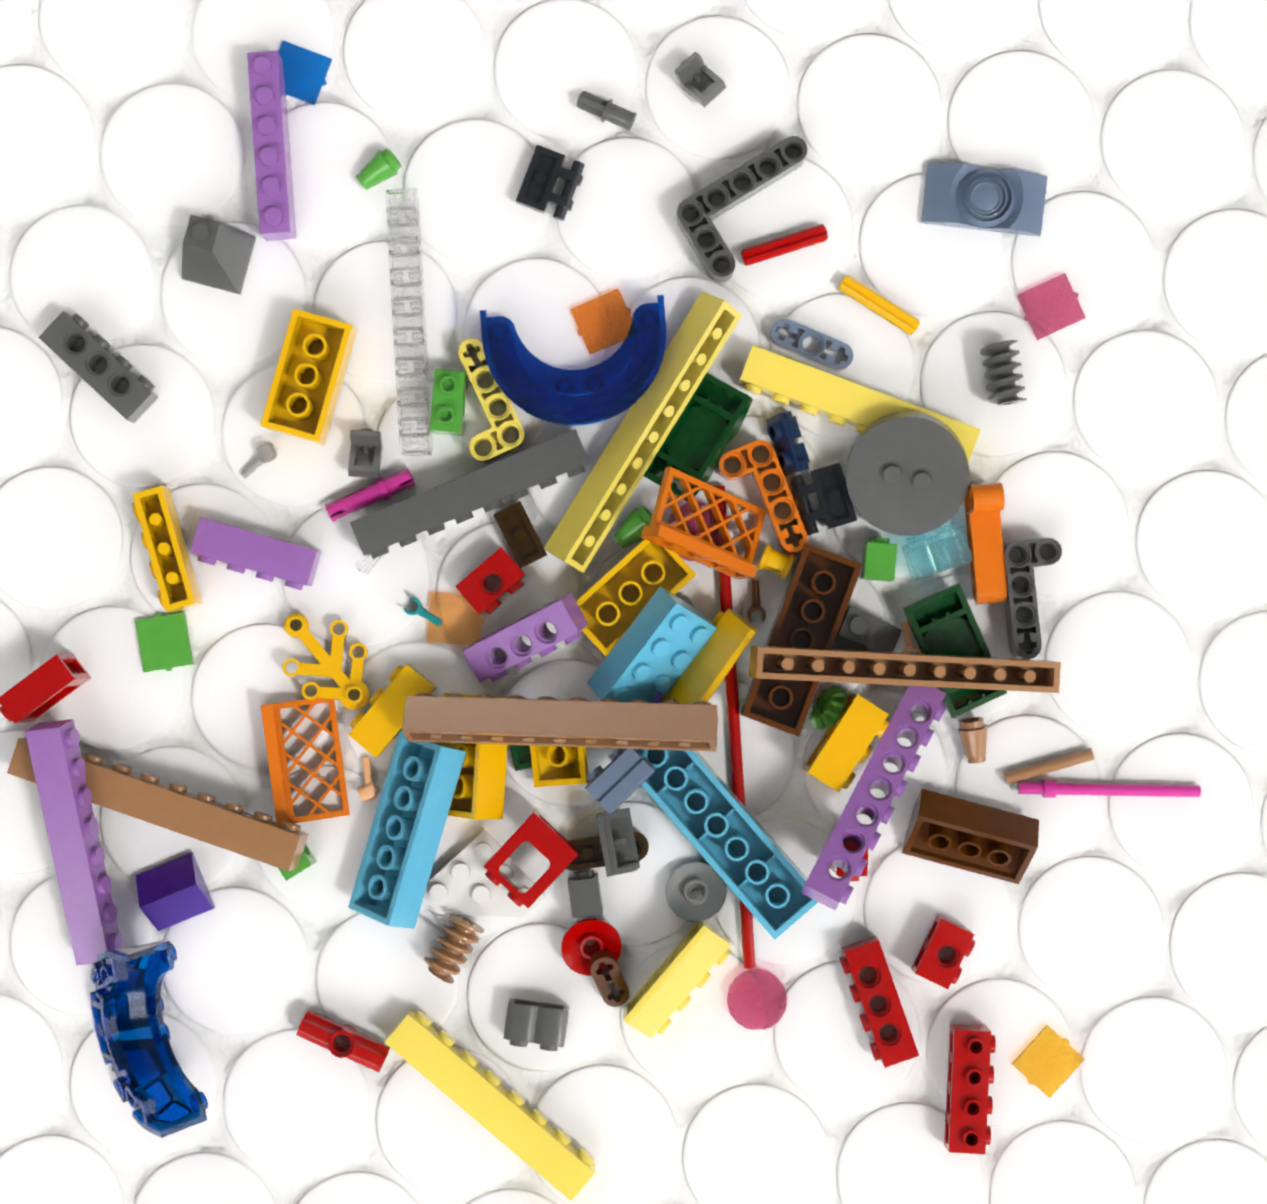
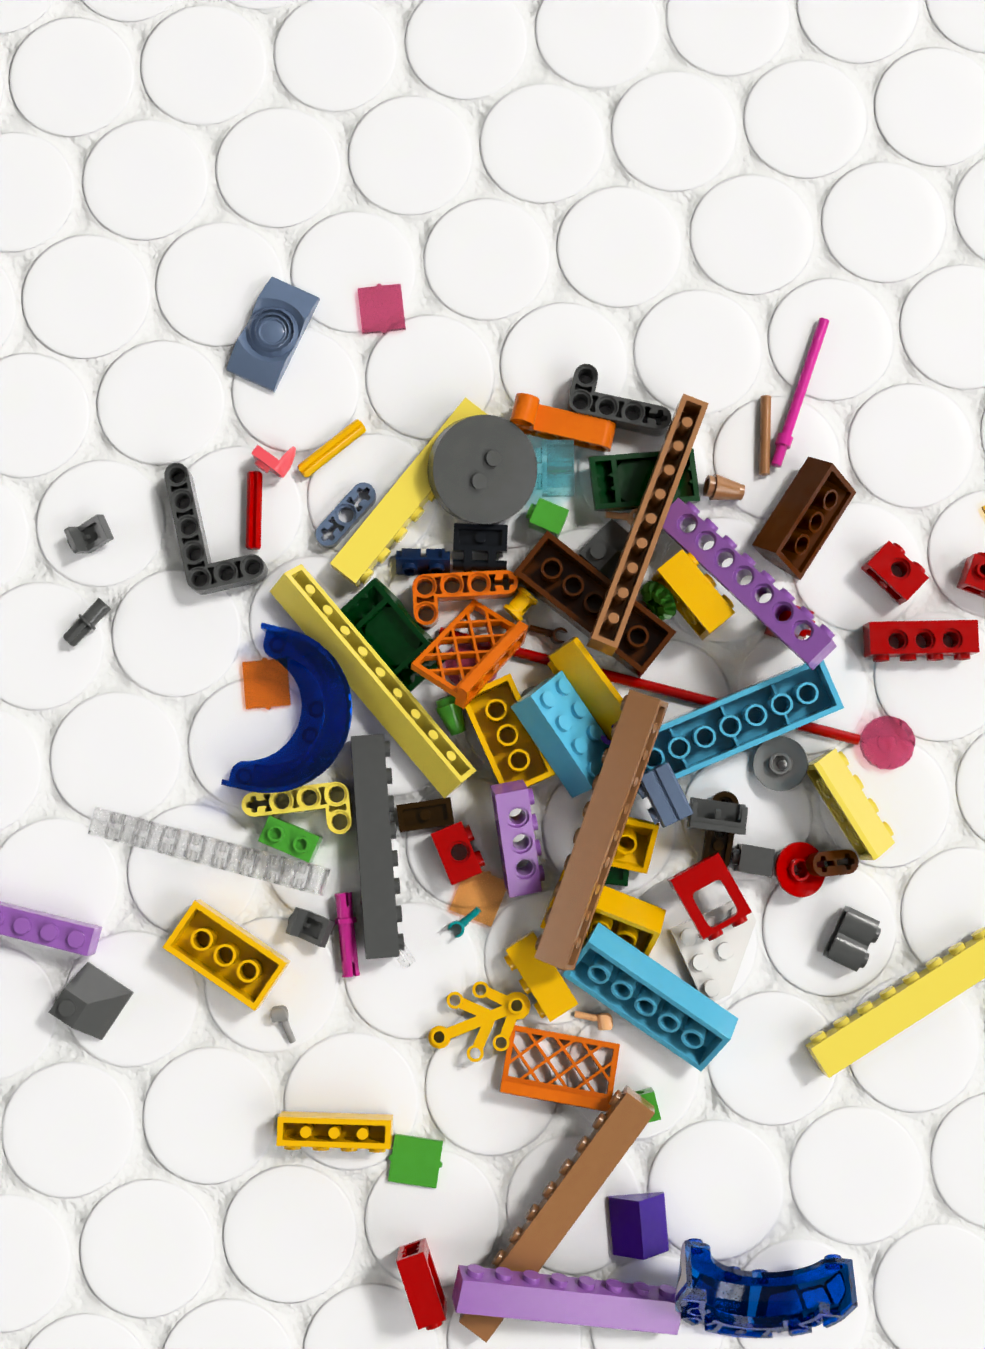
camera: 75 degrees left, 5 degrees down
dark grey brick [38,311,159,423] -> none
medium lavender brick [190,517,322,590] -> none
red piece [296,1010,390,1073] -> none
bright green cone [356,148,402,190] -> none
medium nougat piece [423,915,485,984] -> none
black plate [516,145,585,221] -> none
dark grey piece [980,340,1027,406] -> none
none -> coral plate [251,445,296,478]

